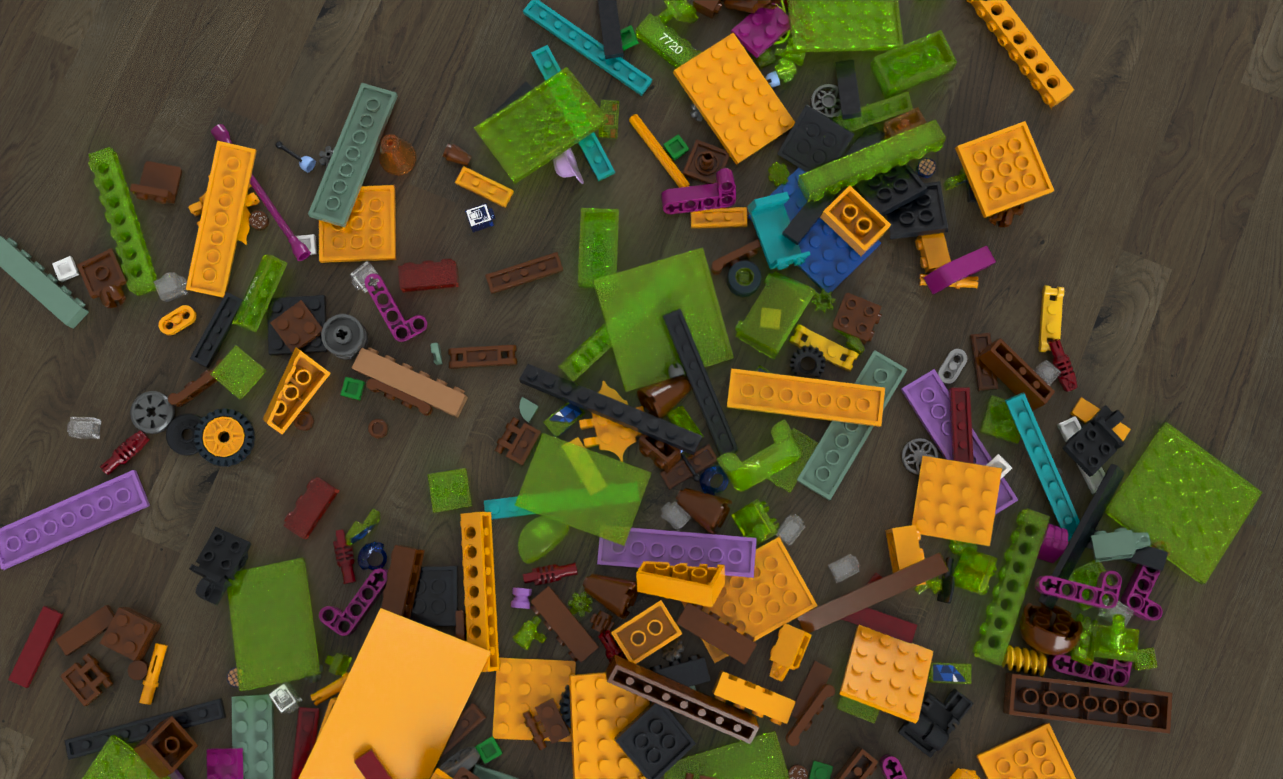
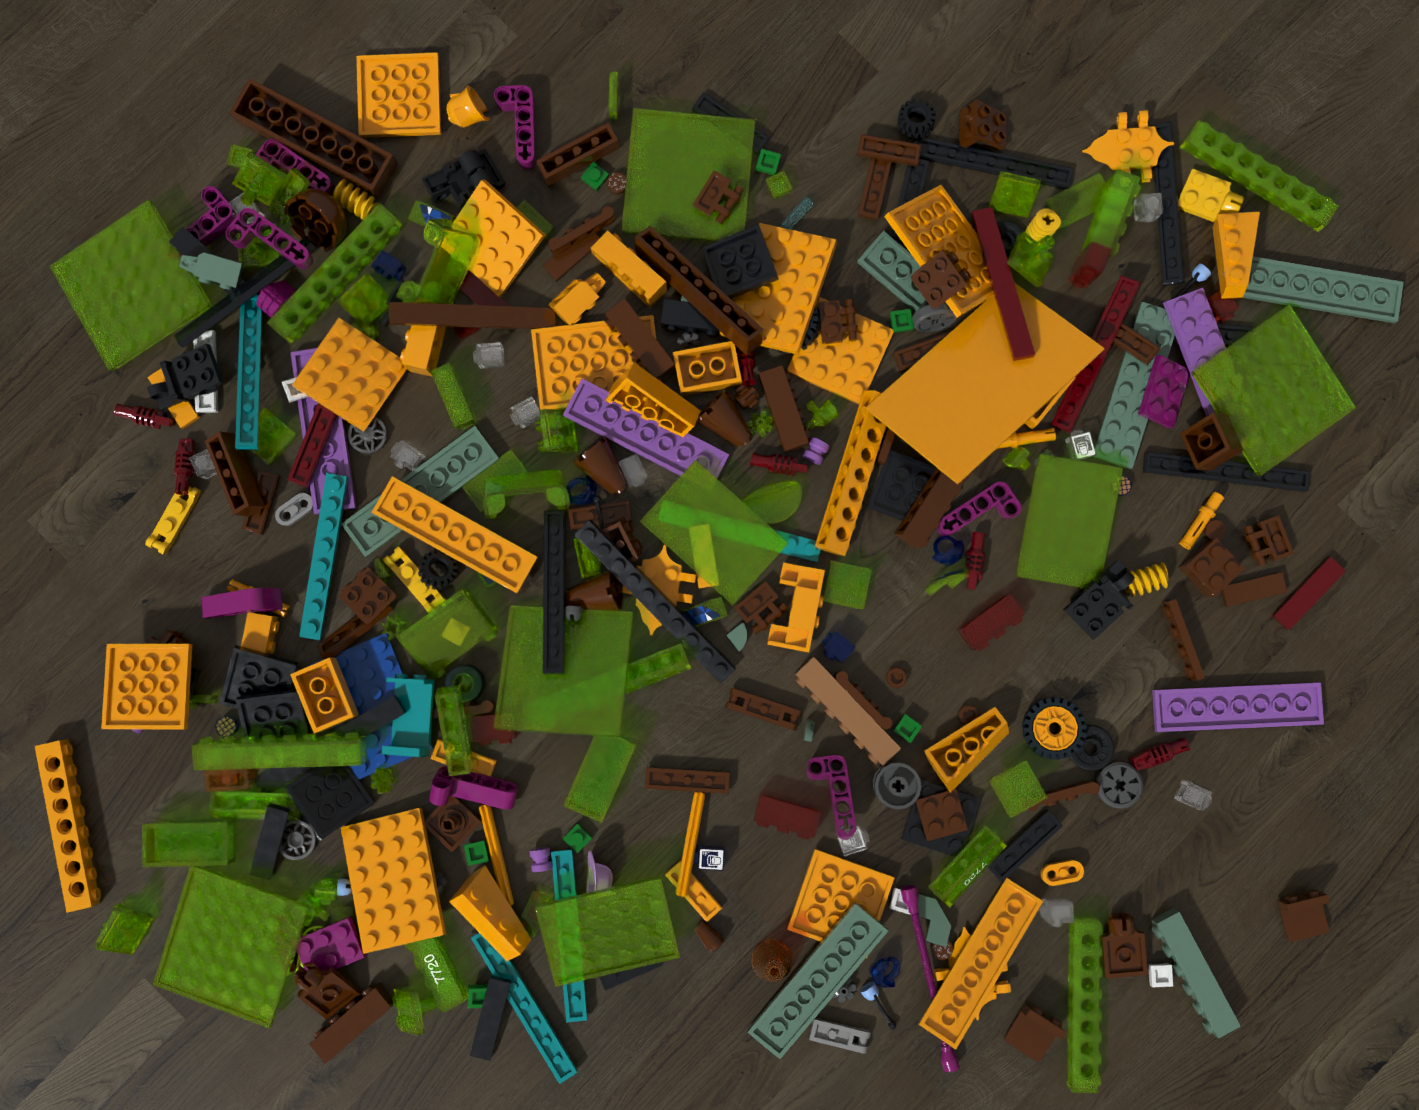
camera: 160 degrees left, 5 degrees up
none -> dark red hinge [114,403,175,429]
none -> teal plate [299,473,349,640]
none -> reddish brown plate [317,605,393,660]
none -> clear blue brick [371,250,407,282]
none -> clear brick [390,439,426,471]
none -> clear neon green windscreen [396,218,479,304]
none -> clear neon green brick [430,363,477,431]
none -> clear neon green brick [435,685,474,776]
none -> light orange wedge [449,866,532,961]
none -> clear red brick [471,713,517,745]
none -> medium lavender wheel [529,847,552,872]
none -> green plate [563,823,593,853]
none -> light orange axle [676,792,705,897]
none -> light orange bracket [767,563,825,653]
none -> light grey plate [809,1018,871,1054]
none -> clear blue brick [822,631,856,663]
none -> clear blue piece [869,957,900,988]
none -> sand green tile [918,894,951,947]
none -> yellow piece [1124,562,1169,598]
none -> reddish brown plate [1162,599,1205,681]

